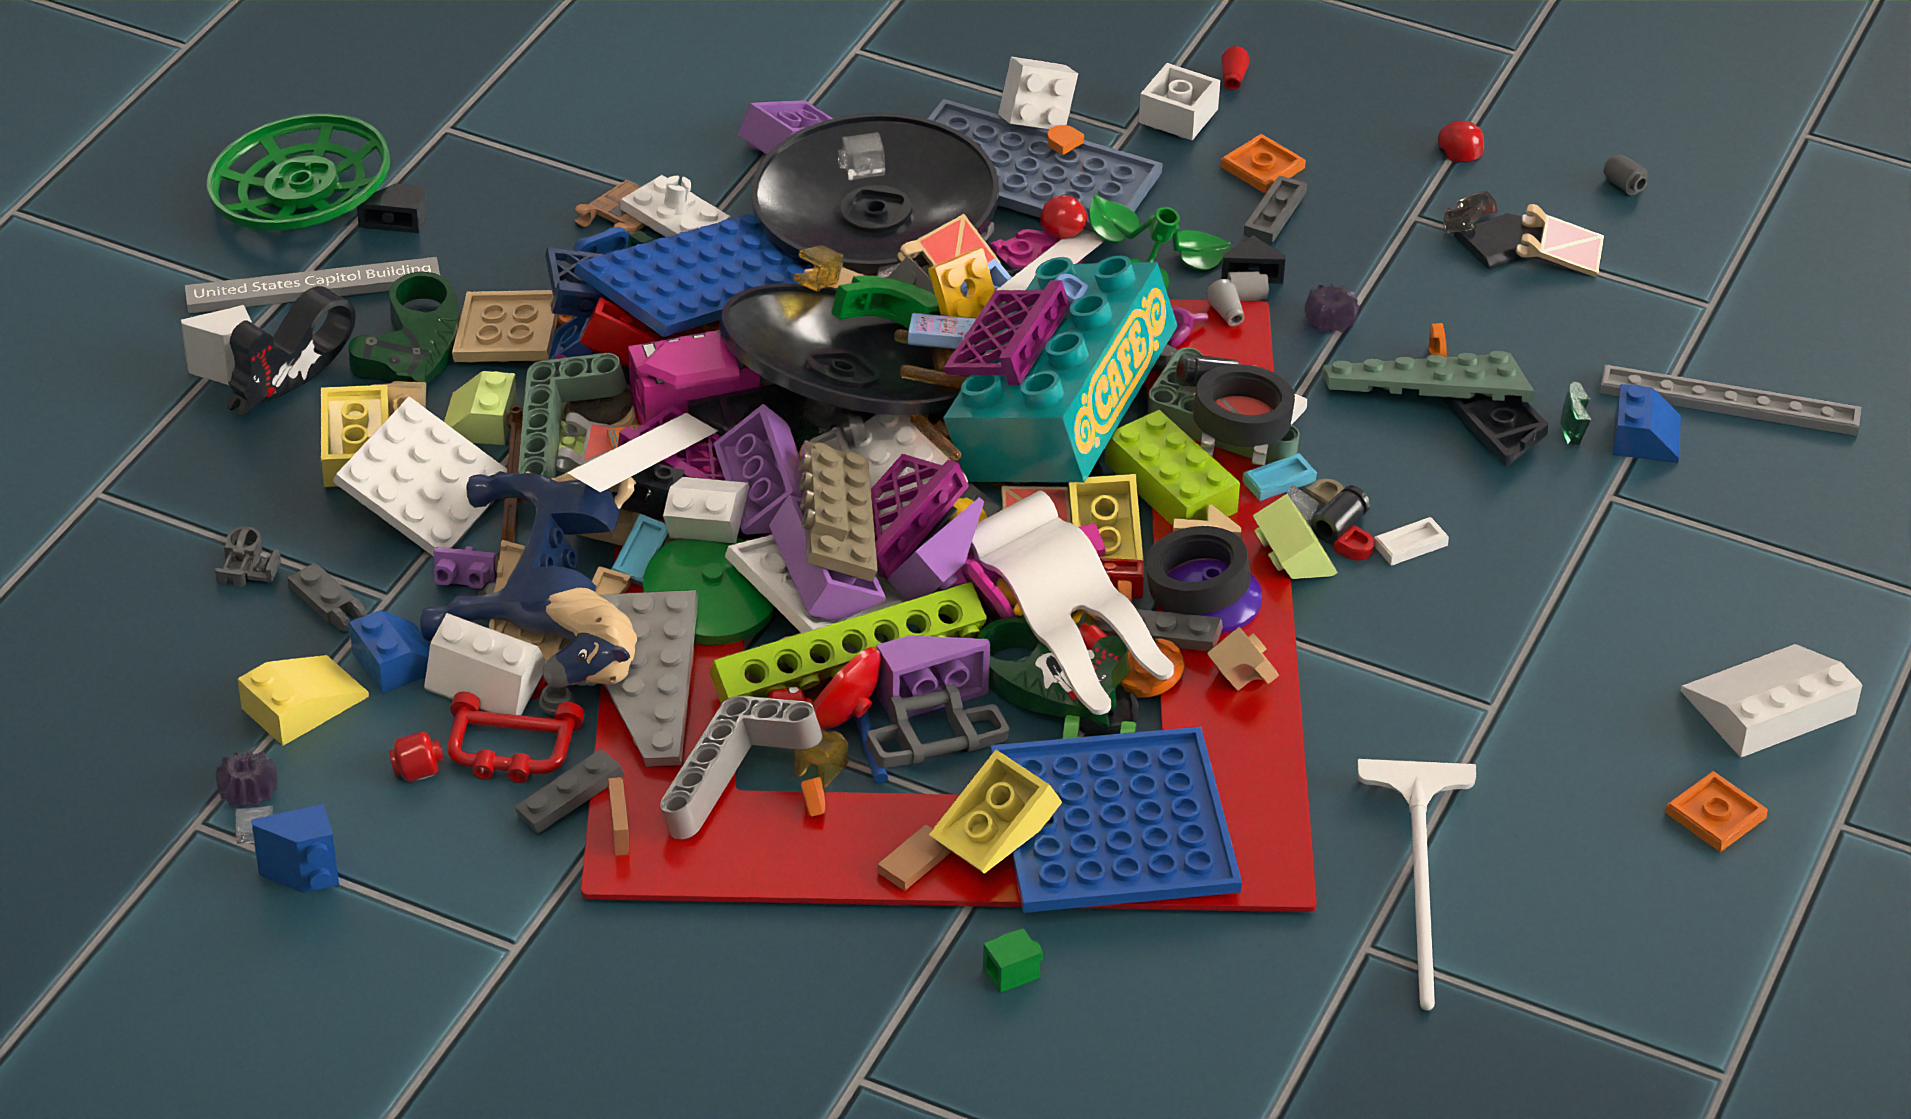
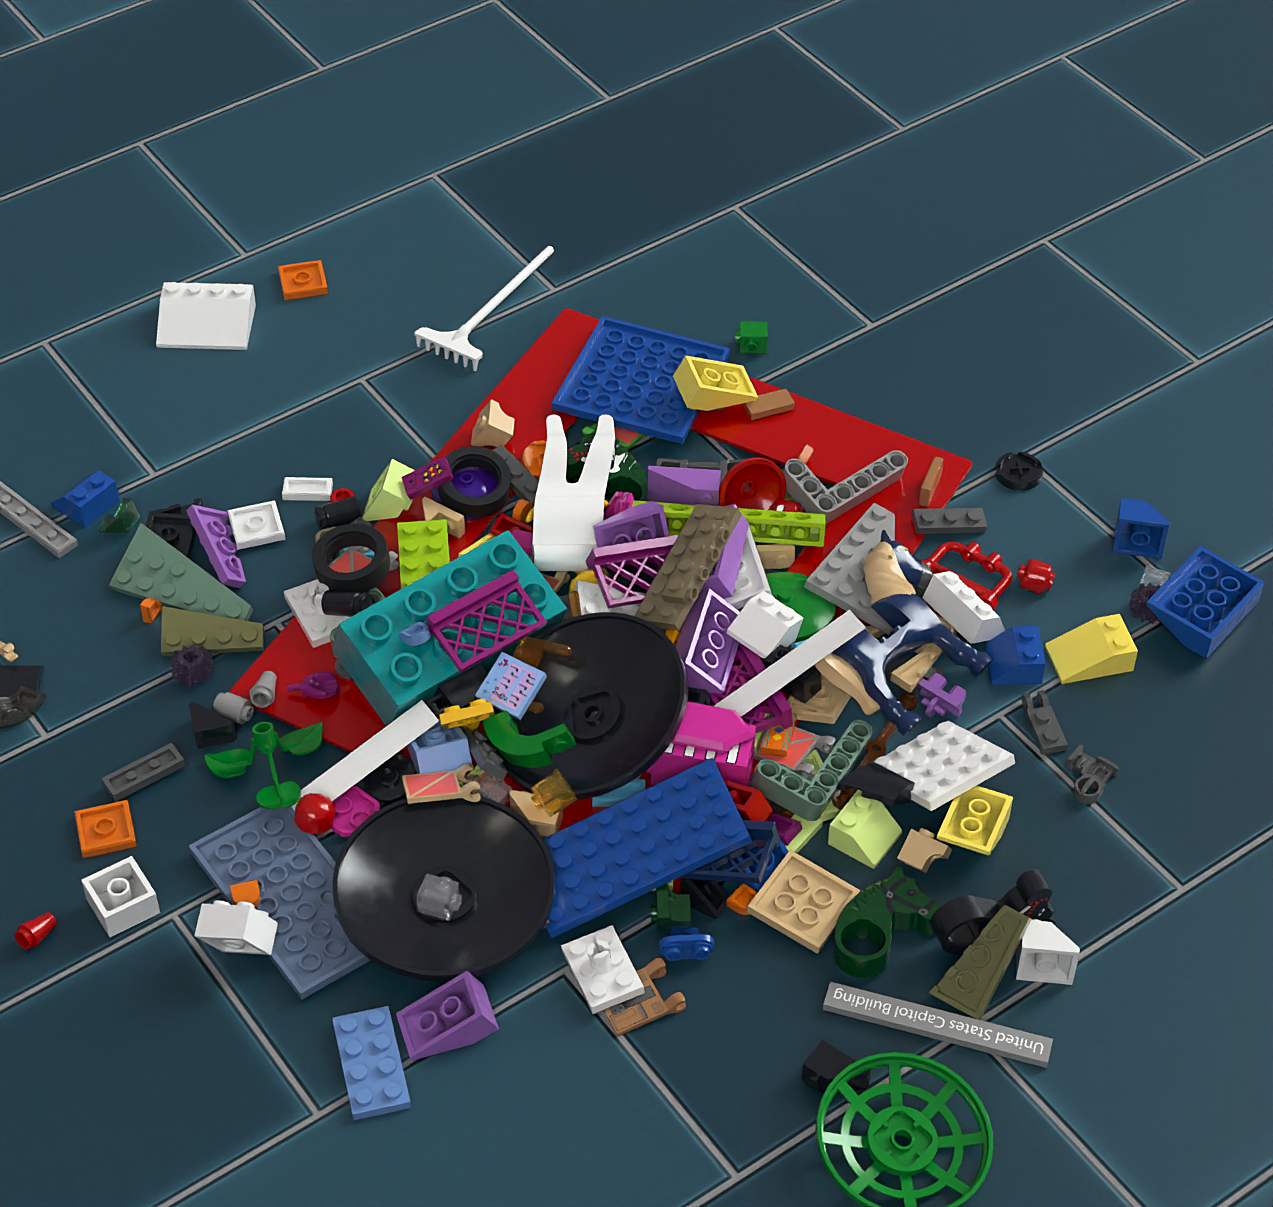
camera: 150 degrees left, 5 degrees up
none -> olive wing [161,606,264,656]
none -> medium lavender wing [186,505,246,588]
none -> white plate [227,500,285,550]
none -> medium blue plate [332,1006,411,1121]
none -> magenta tile [401,456,453,500]
none -> black slope [837,762,915,806]
none -> olive wing [929,905,1032,1020]
none -> black tile [995,452,1043,491]
none -> blue slope [1146,546,1265,659]

